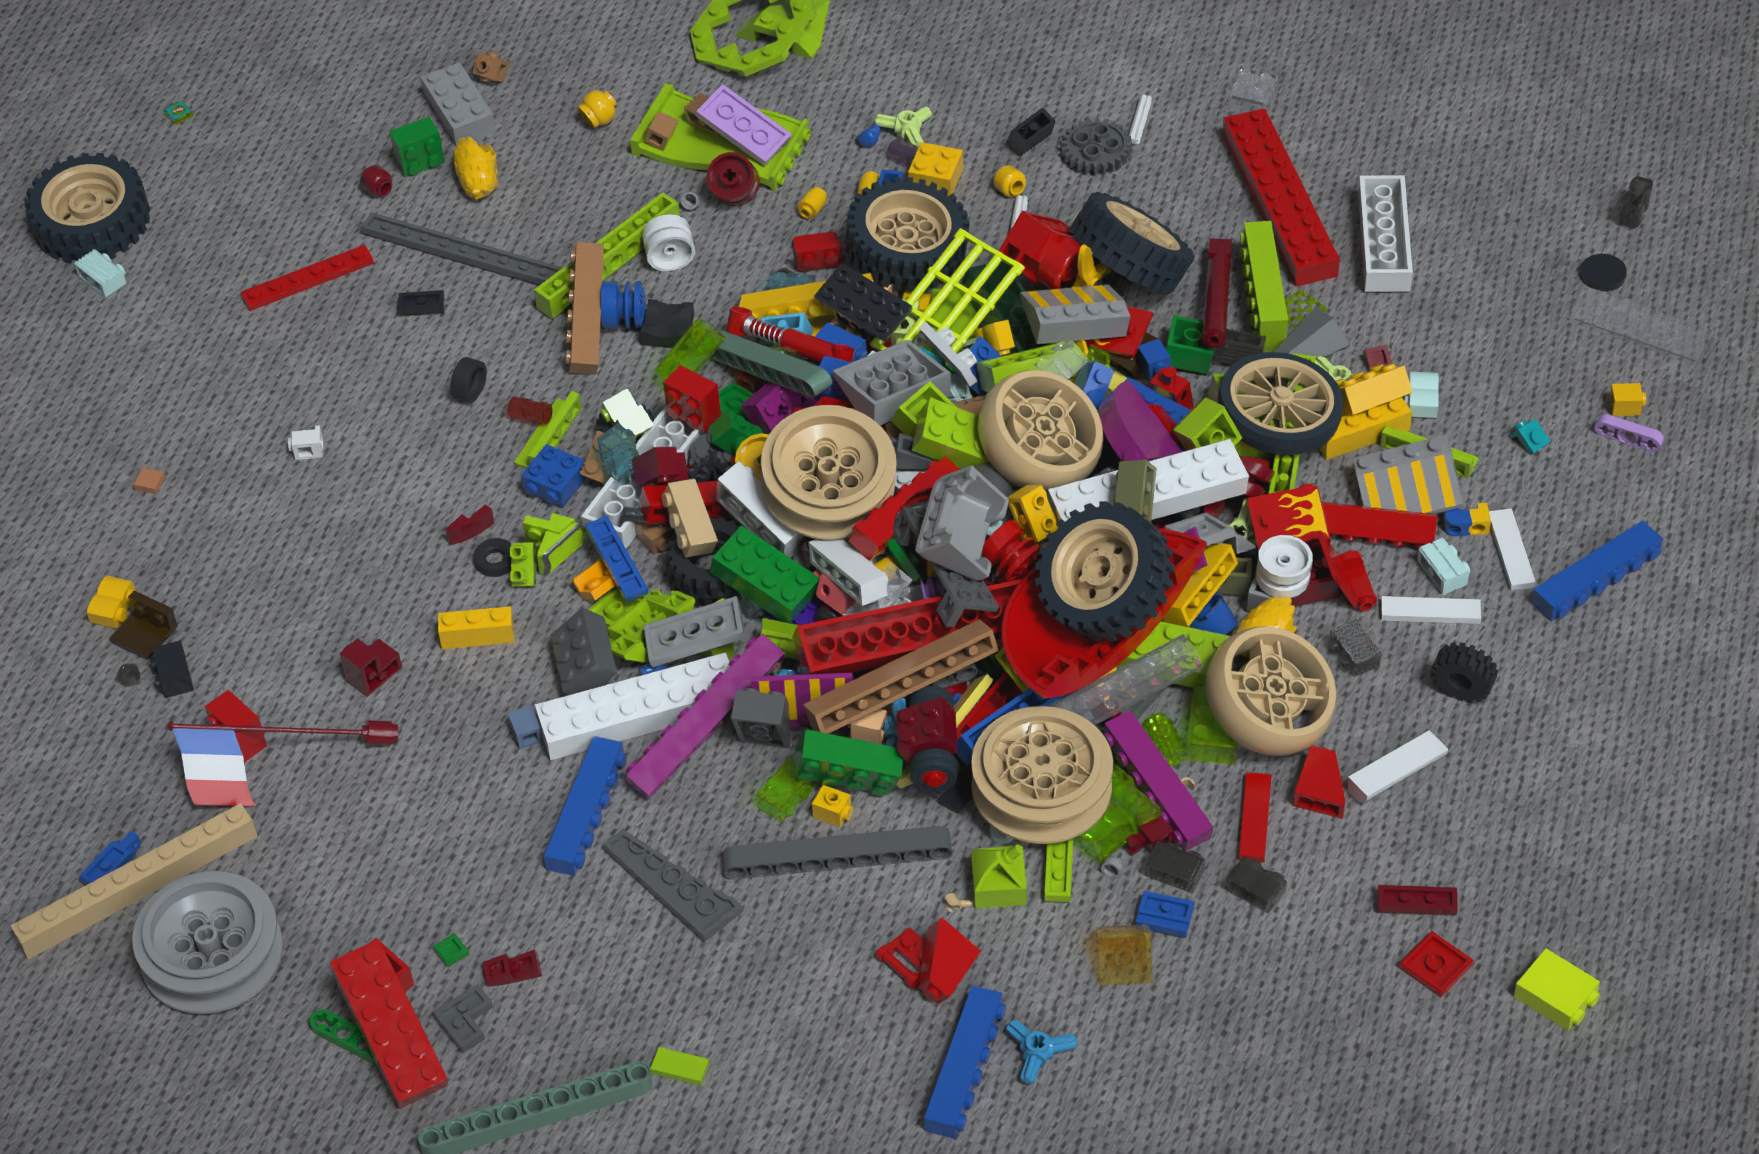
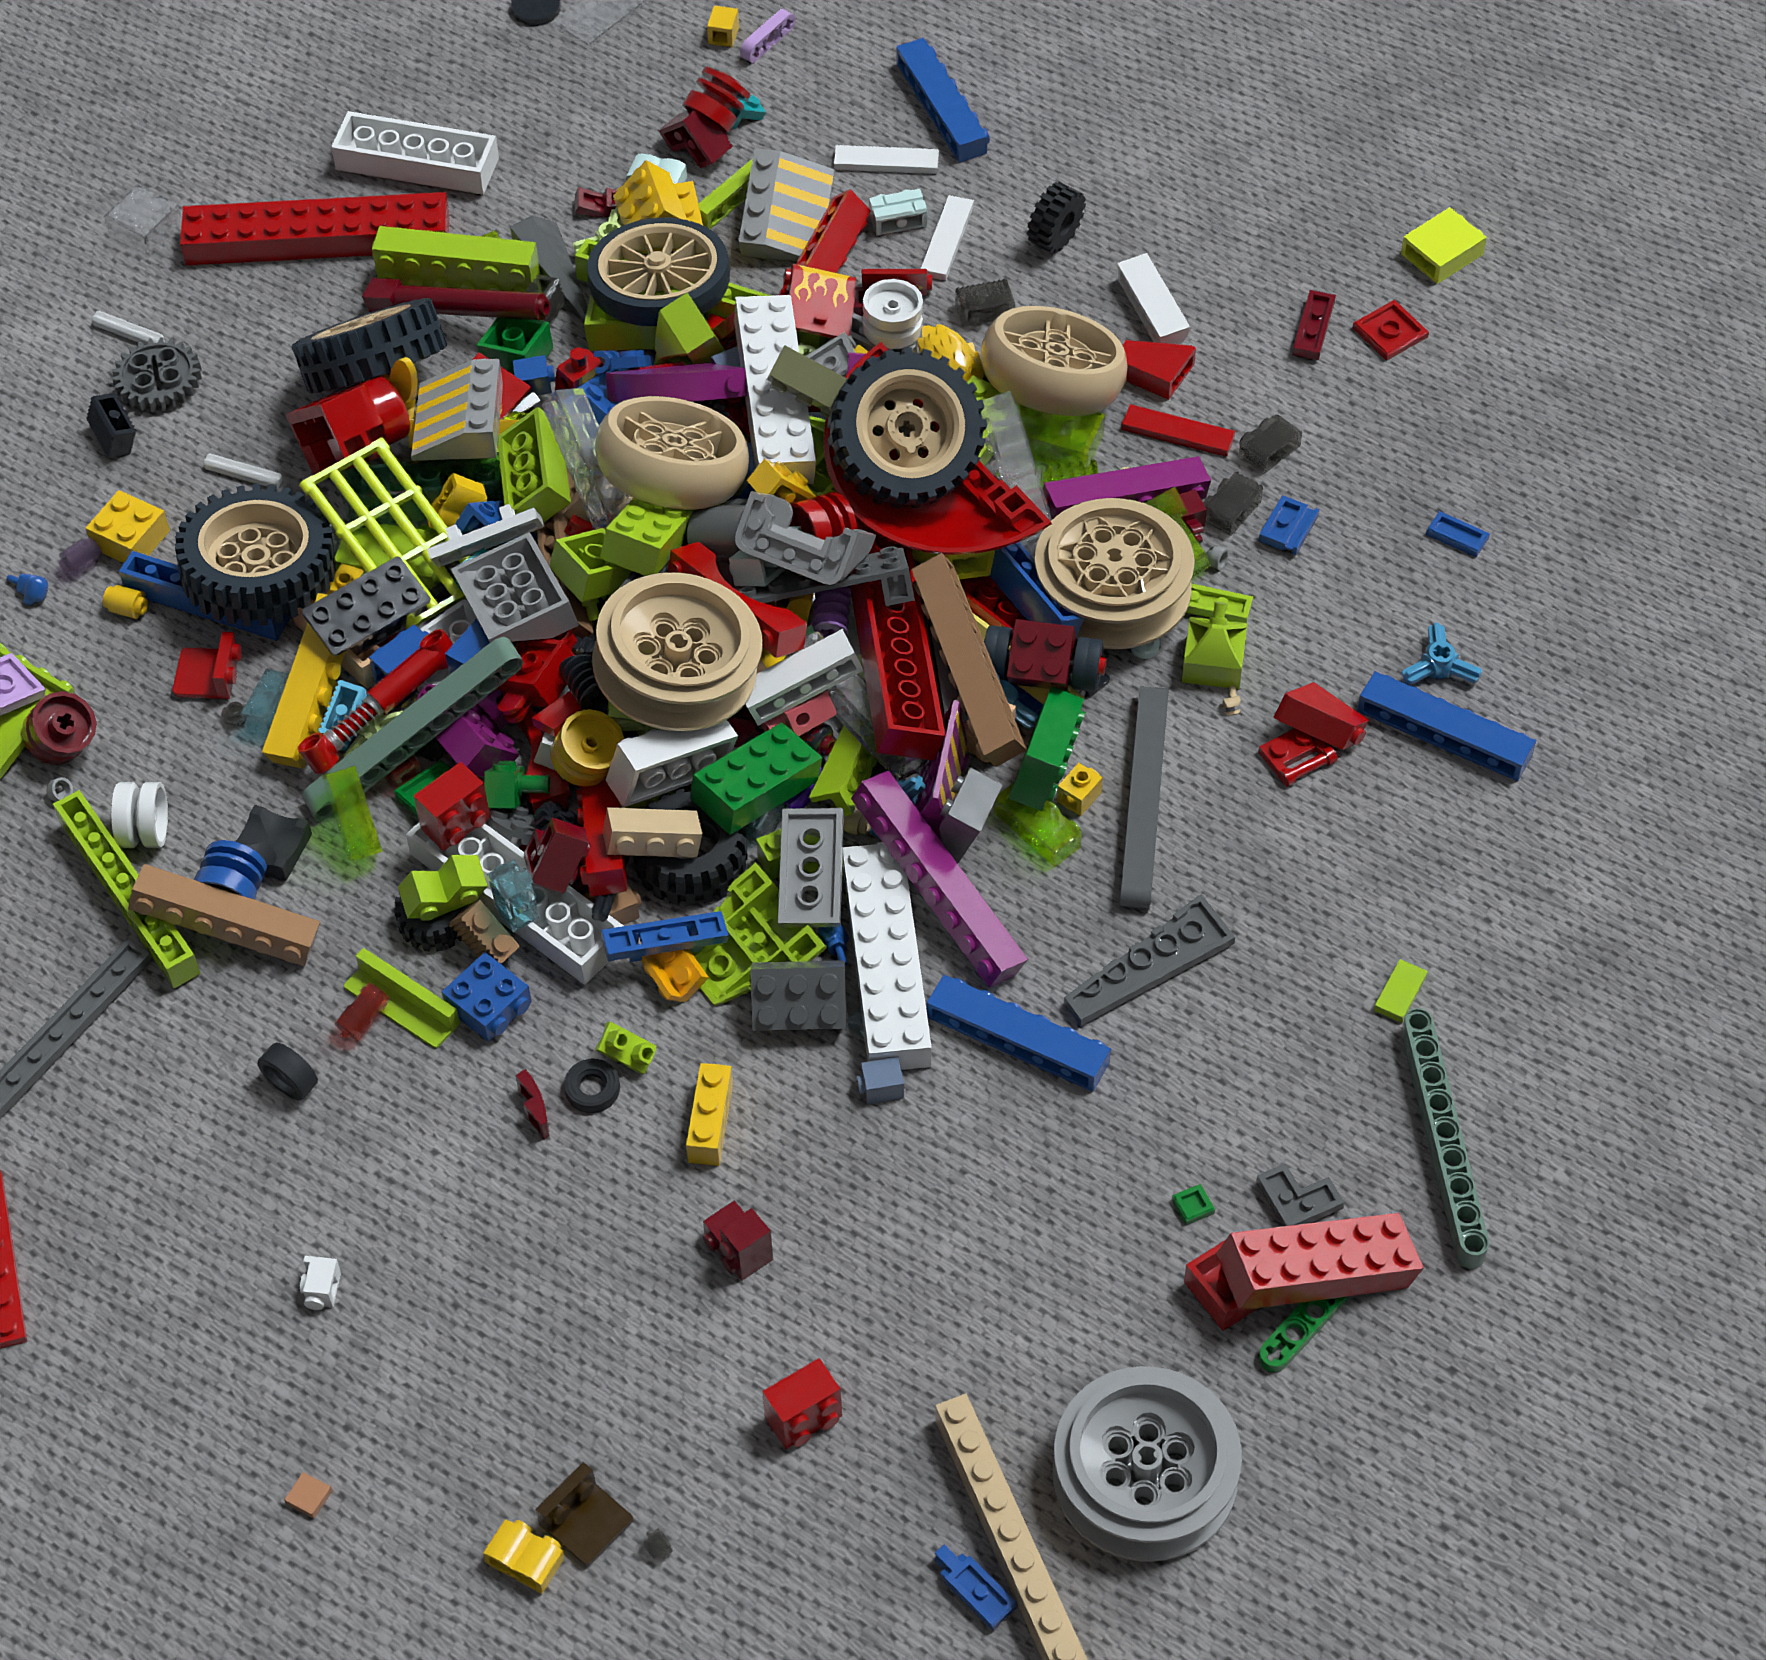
camera: 80 degrees left, 5 degrees up
black brick [150,640,194,698] -> none
flag [167,720,398,806] -> none
black plate [398,290,445,316] -> none
dark red slope [482,950,542,986] -> none
lime piece [523,513,587,575] -> none
yellow brick [797,187,827,219] -> none
yellowish green bush [875,106,932,149] -> none
yellow head [994,165,1026,198] -> none
clear yellow slope [1095,924,1153,985] -> none
leg [1444,503,1491,536] -> none
none -> blue plate [594,350,654,374]
none -> dark red brick [658,108,733,168]
none -> red wheel [682,66,751,134]
none -> blue tile [1426,511,1490,558]

